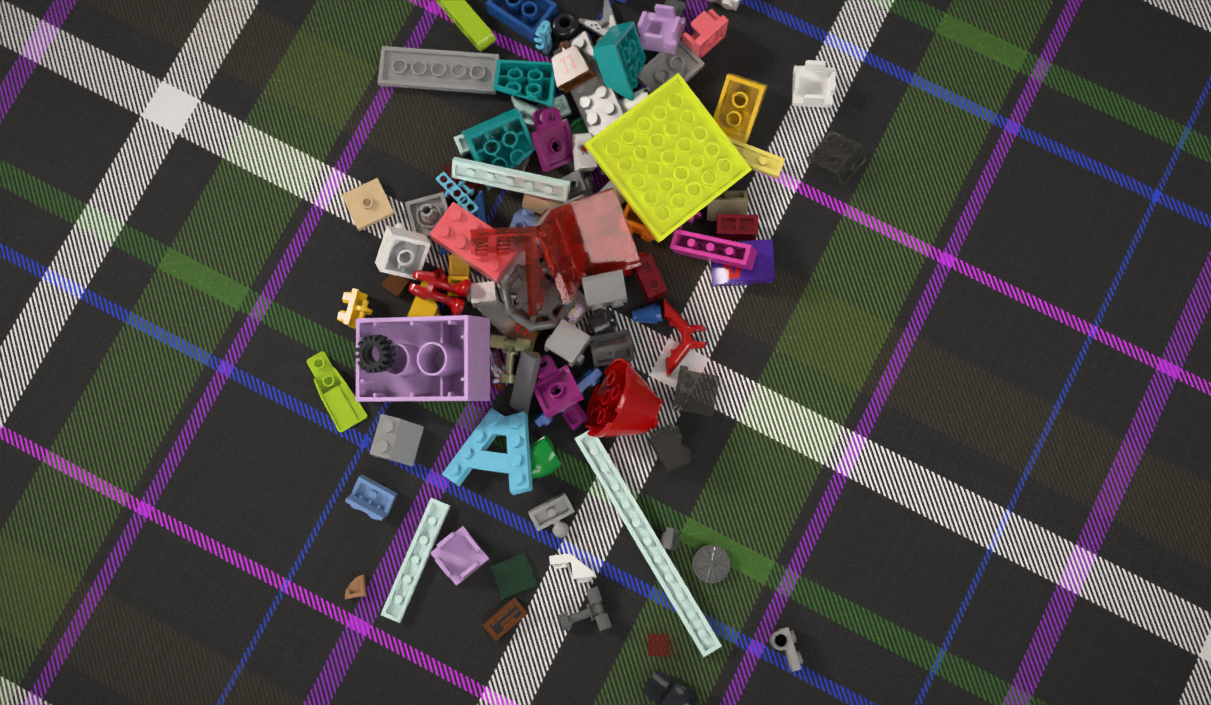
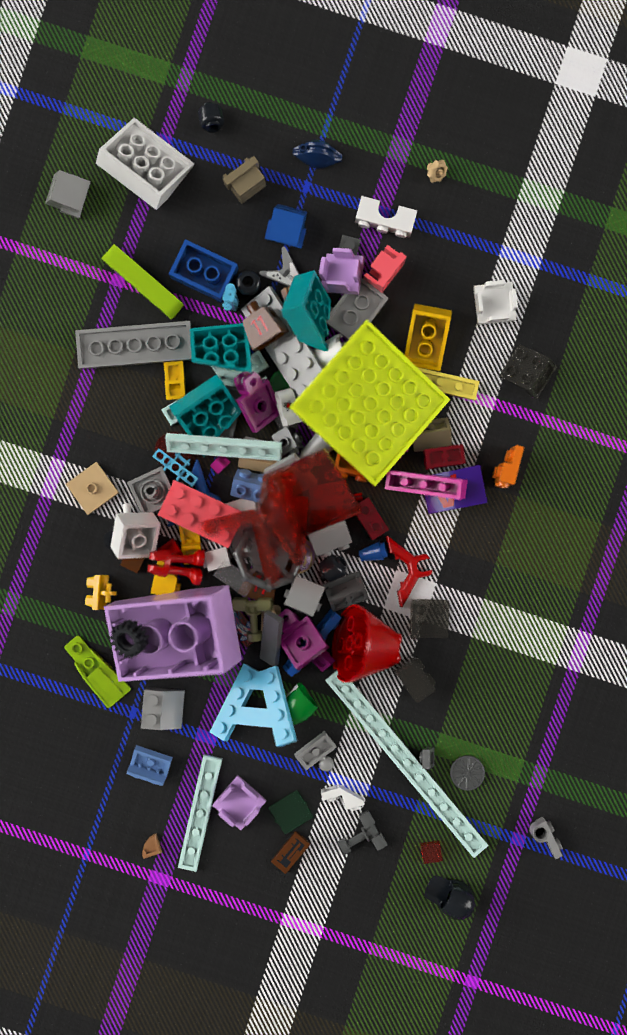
camera: 10 degrees left, 10 degrees up
none -> yellow slope [164,361,186,400]
none -> dark pink piece [210,456,231,474]
none -> orange plate [492,445,524,489]

